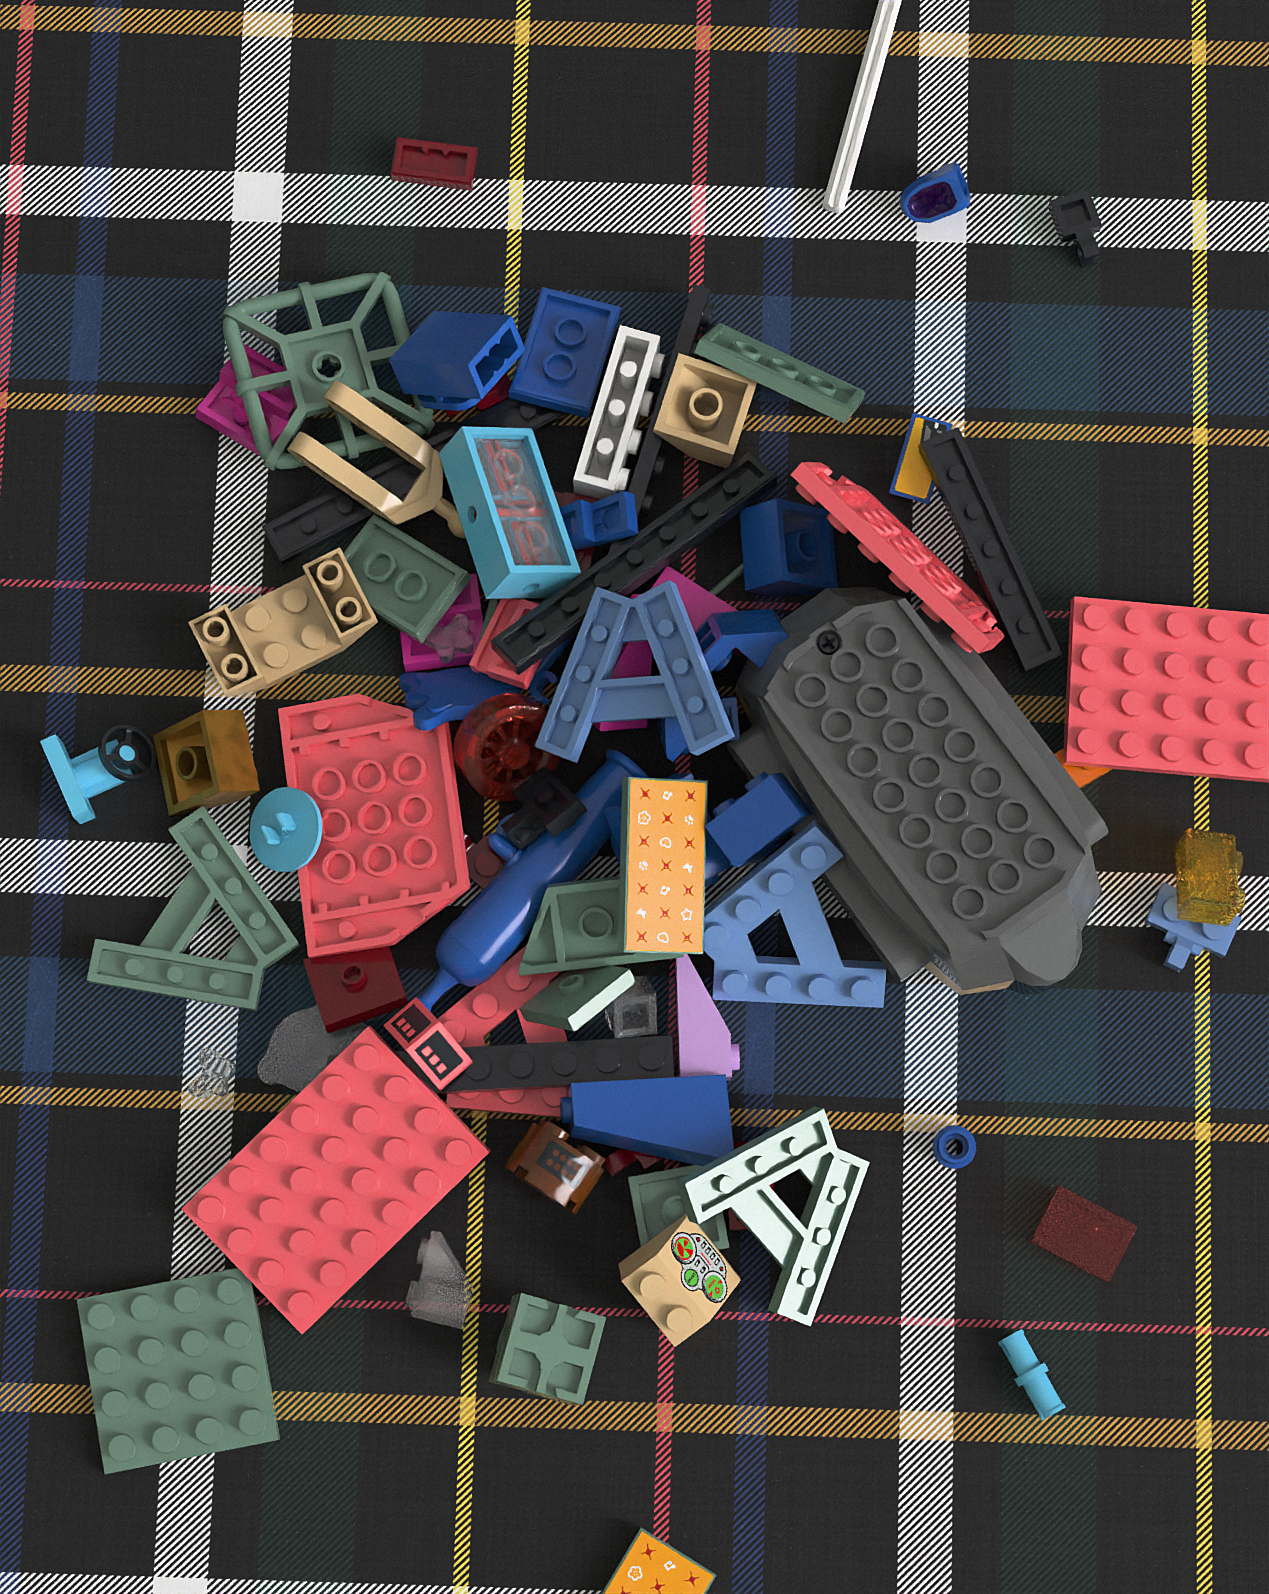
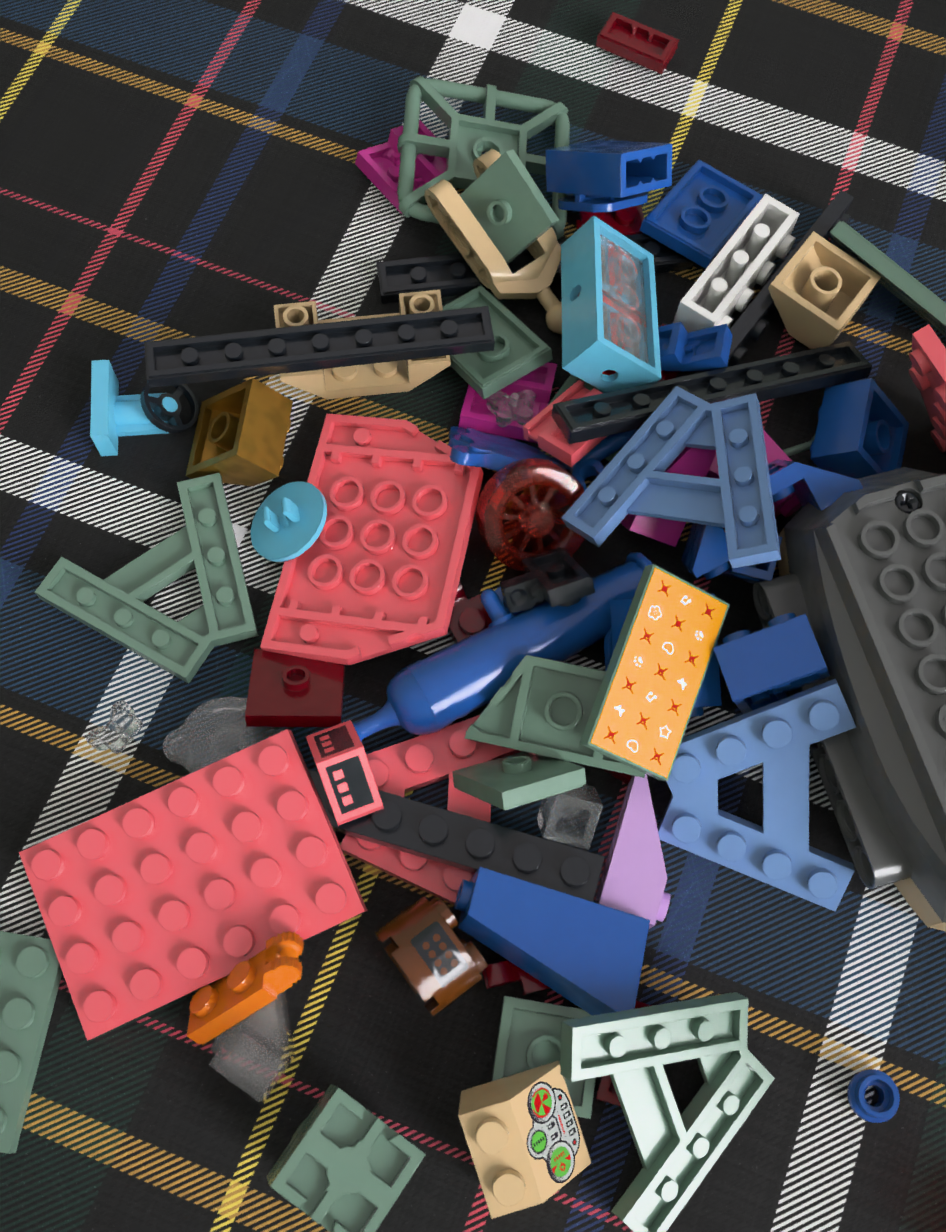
camera: 15 degrees right, 10 degrees down
none -> black tile [144,306,495,388]
none -> orange hinge [187,931,304,1045]
none -> sand green plate [460,149,559,265]

